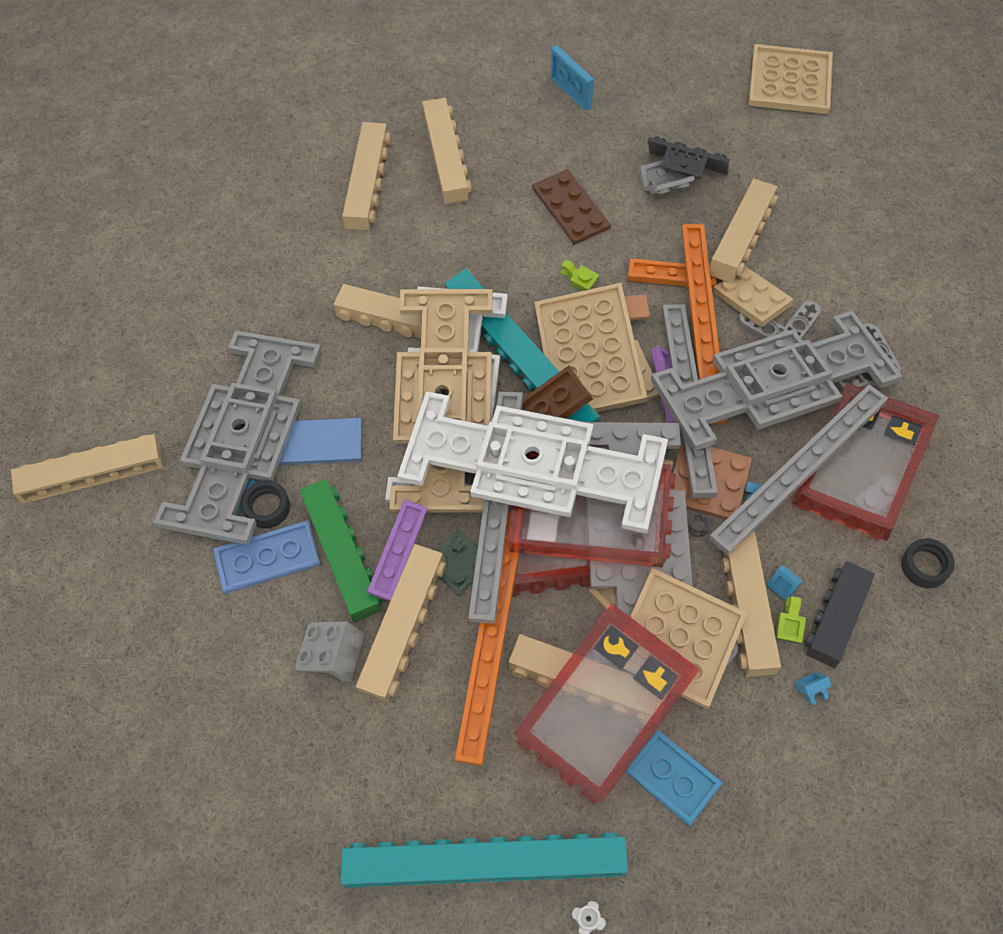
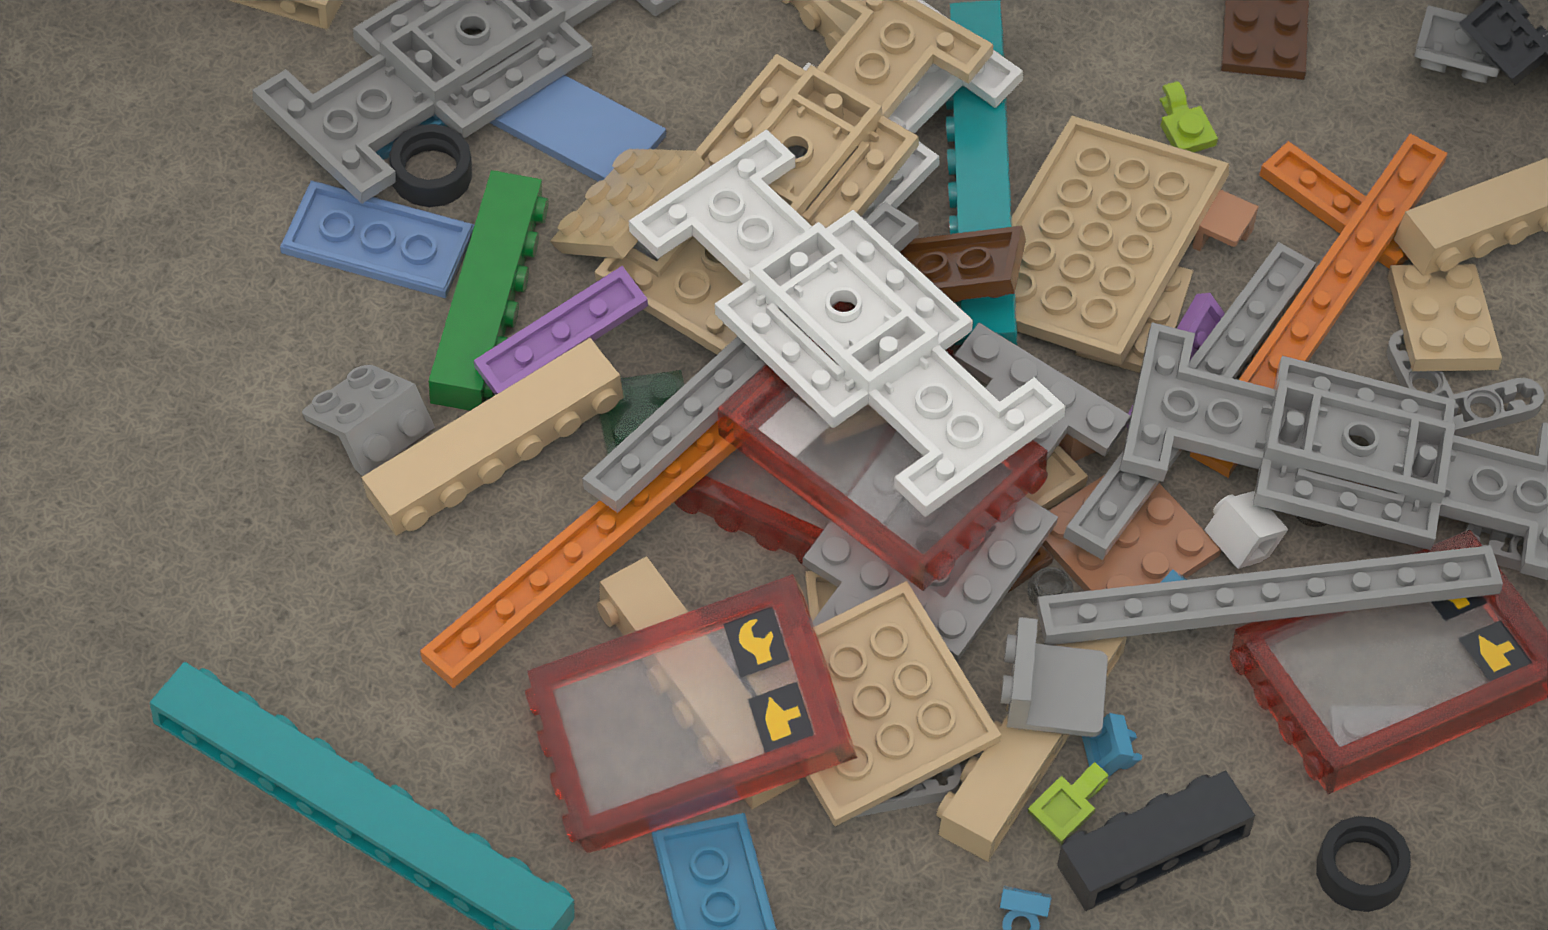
camera: 30 degrees right, 5 degrees down
none -> tan plate [550,149,706,259]
none -> light grey bracket [1000,617,1108,737]
none -> white brick [1204,491,1288,569]

